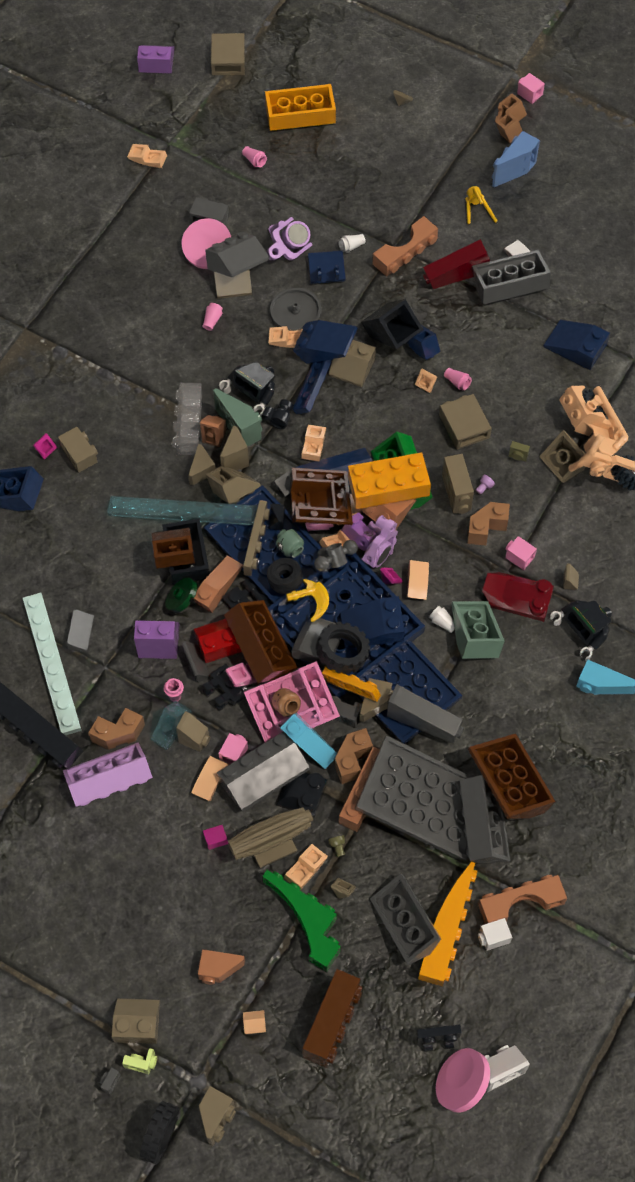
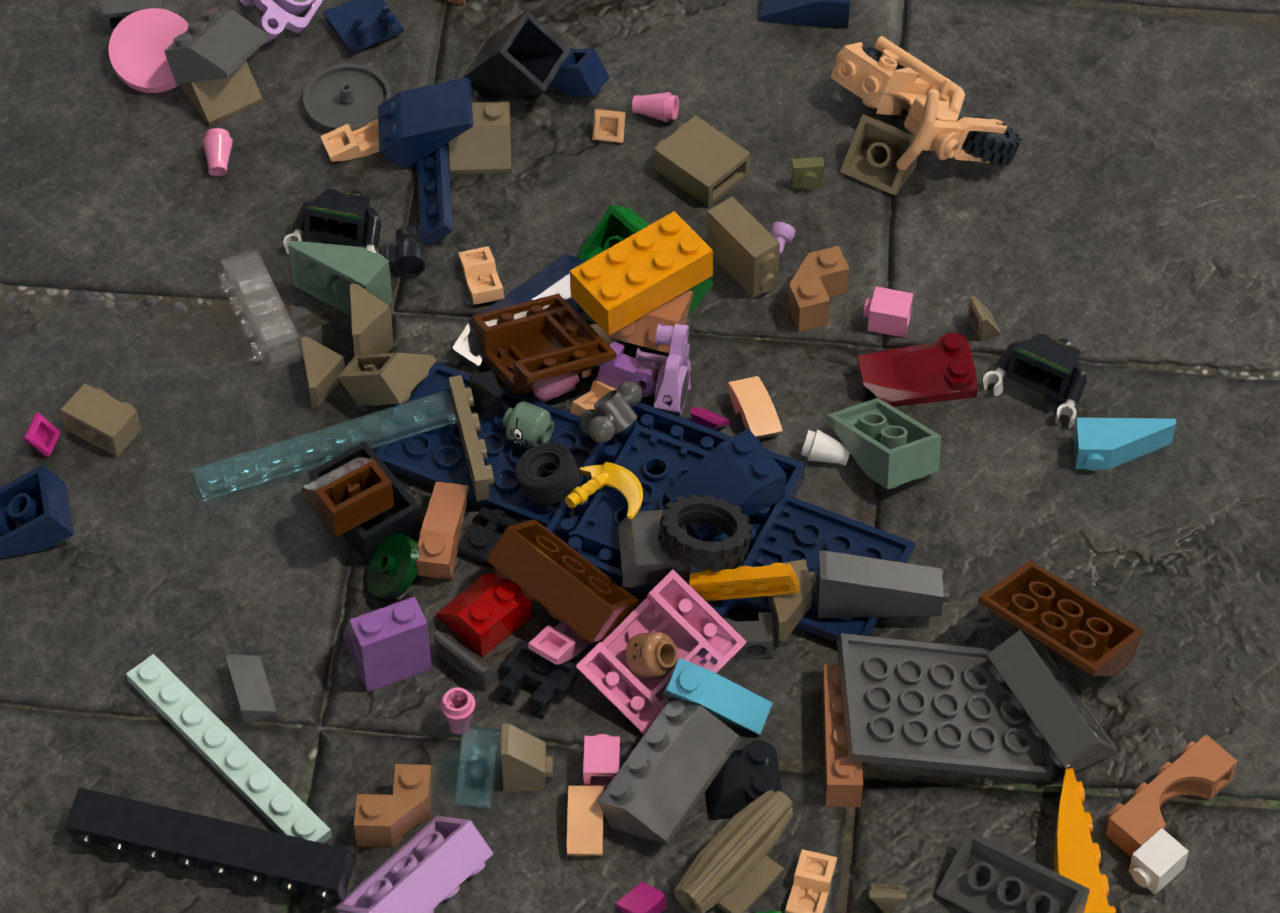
camera: 25 degrees left, 10 degrees down
nougat slope [200,415,227,447] -> none
olive piece [328,835,345,857] -> none
medium nougat brick [335,728,373,785] -> none

